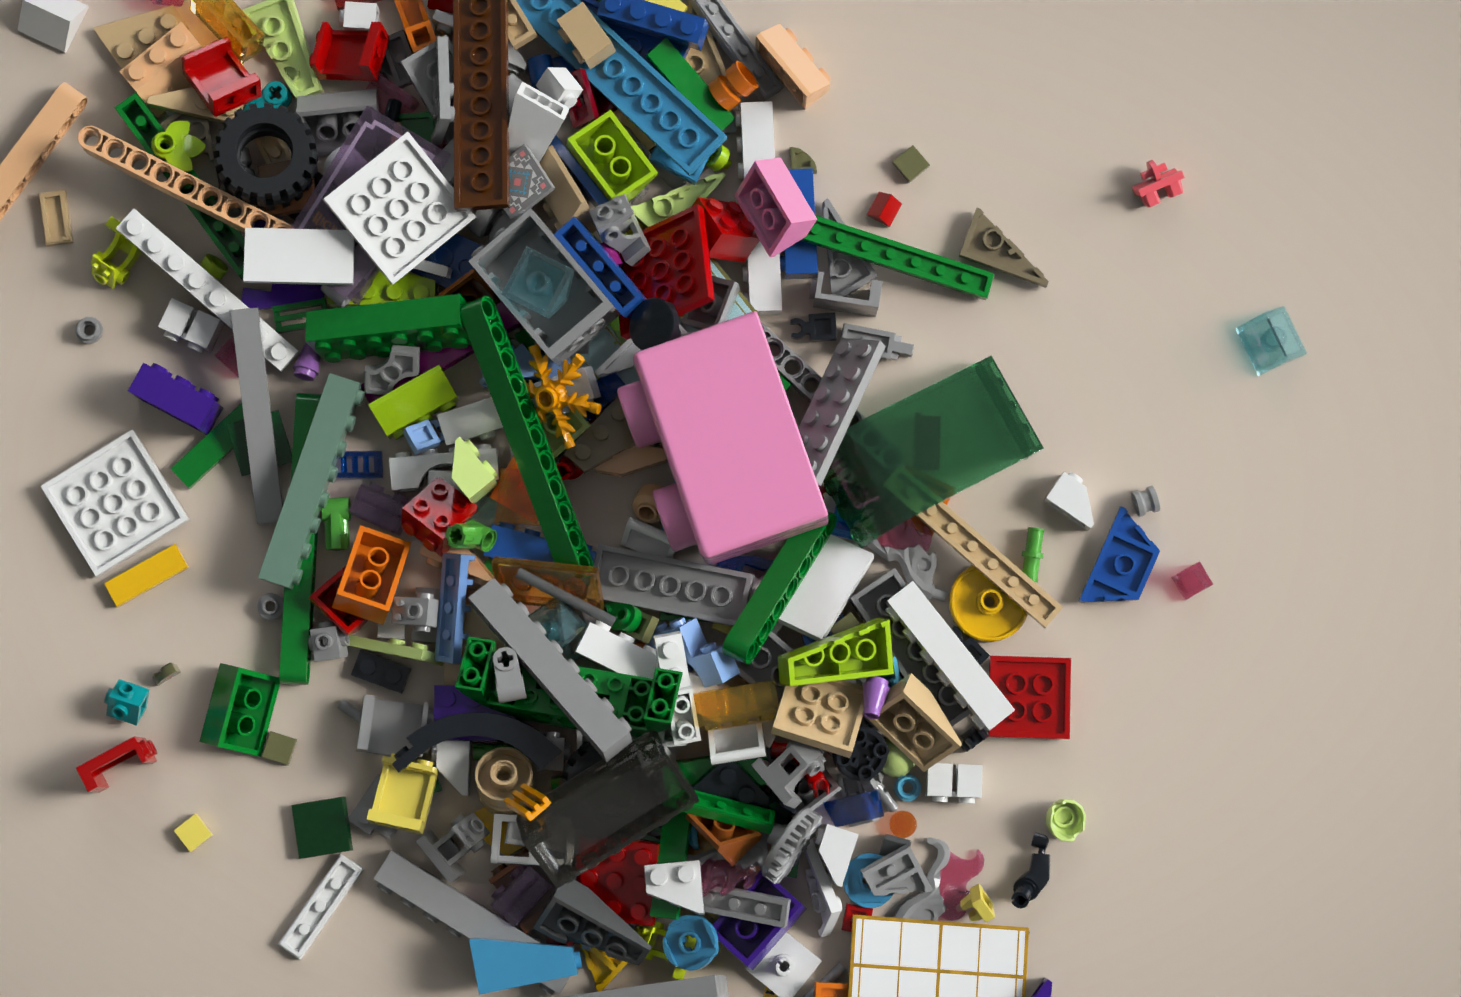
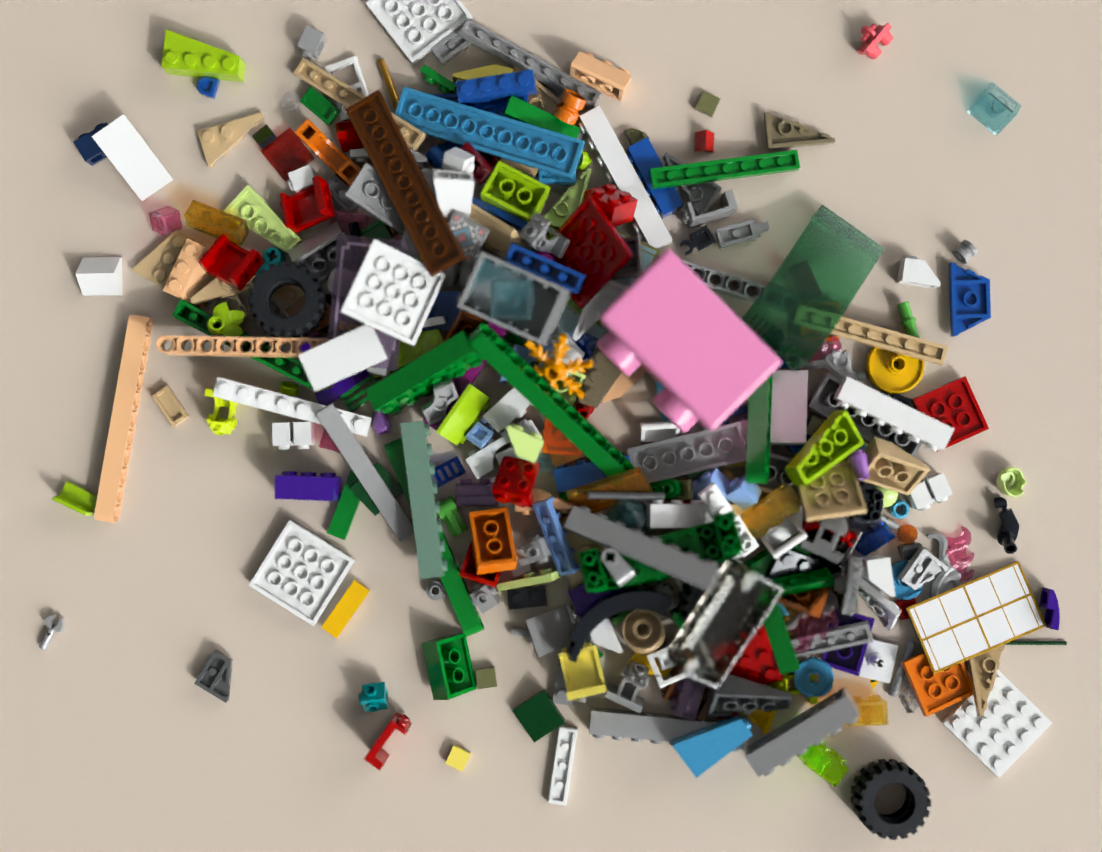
camera: 20 degrees left, 5 degrees up
light grey plate [76,317,103,344] -> none
olive tile [153,663,181,686] -> none
light grey wing [431,36,455,145] -> none
bright green piece [445,519,497,552] -> none
light orange tile [503,783,551,821] -> none
tan brick [557,2,616,70] -> none
black tile [629,298,681,350] -> none
light nougat head [632,483,662,523] -> none
white wing [644,860,704,915] -> none
bright pink slope [734,158,817,257] -> none
light grey plate [798,338,886,486] -> none
light yellow tile [960,884,995,922] -> none
black plate [961,726,989,752] -> none
clear pink panel [1172,561,1213,600] -> none

